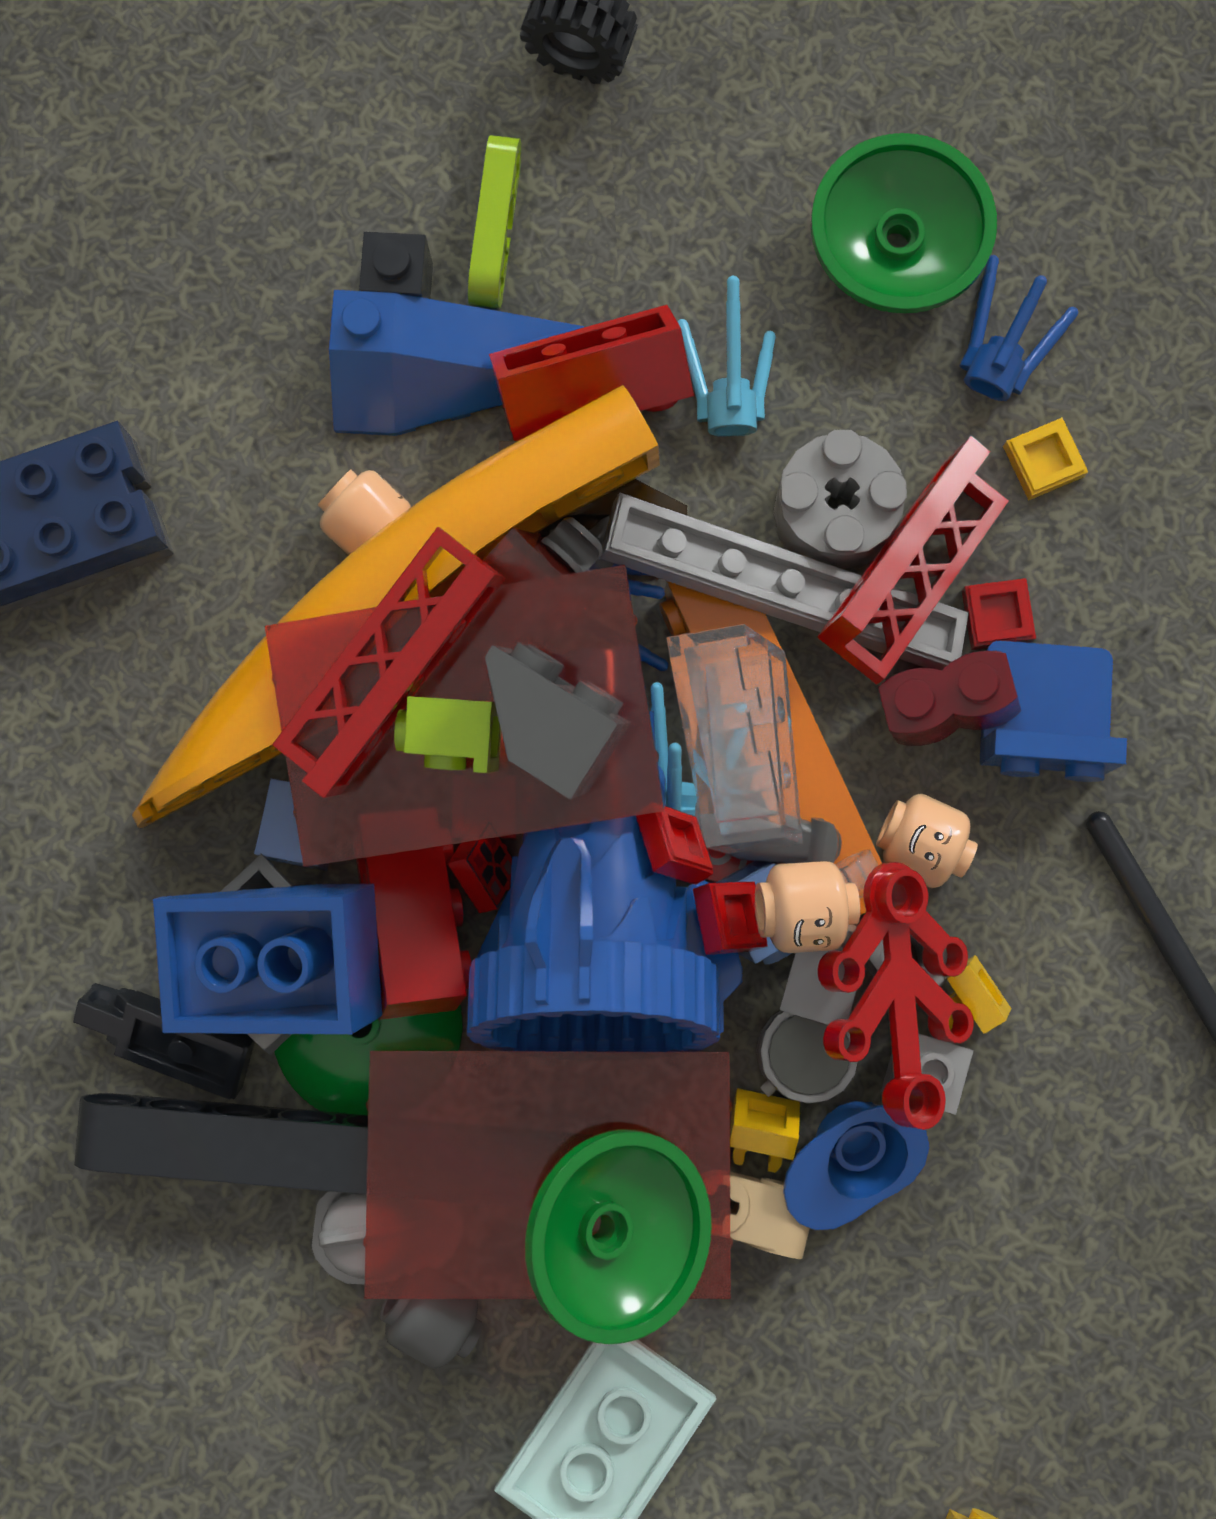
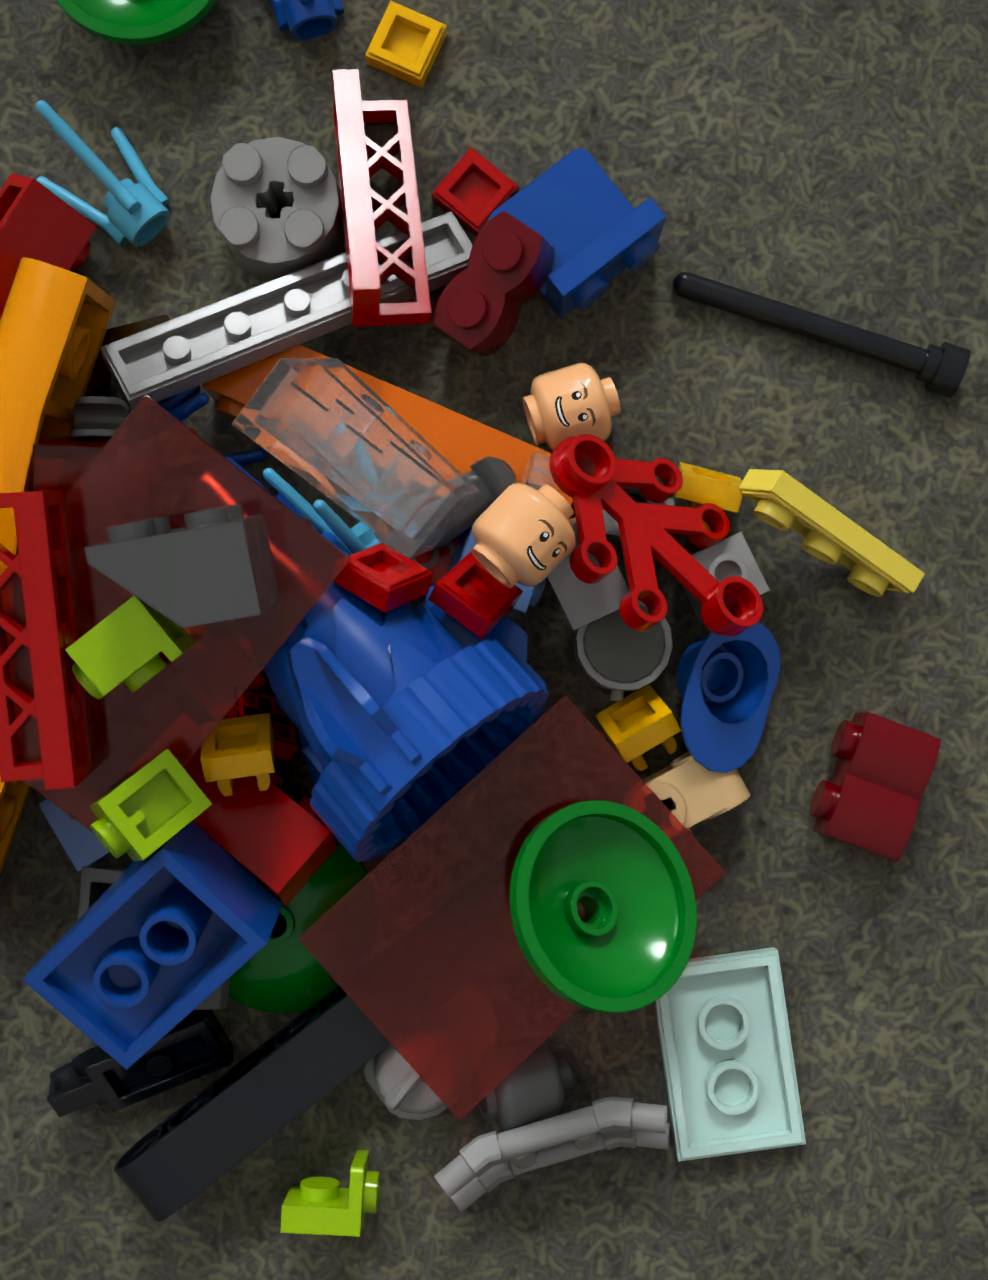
camera: 40 degrees left, 5 degrees up
none -> lime bracket [90,749,212,861]
none -> yellow tile [200,713,275,796]
none -> lime bracket [280,1150,380,1237]
none -> light grey piece [434,1096,671,1212]
none -> light yellow tile [738,469,925,597]
none -> dark red brick [809,712,941,862]

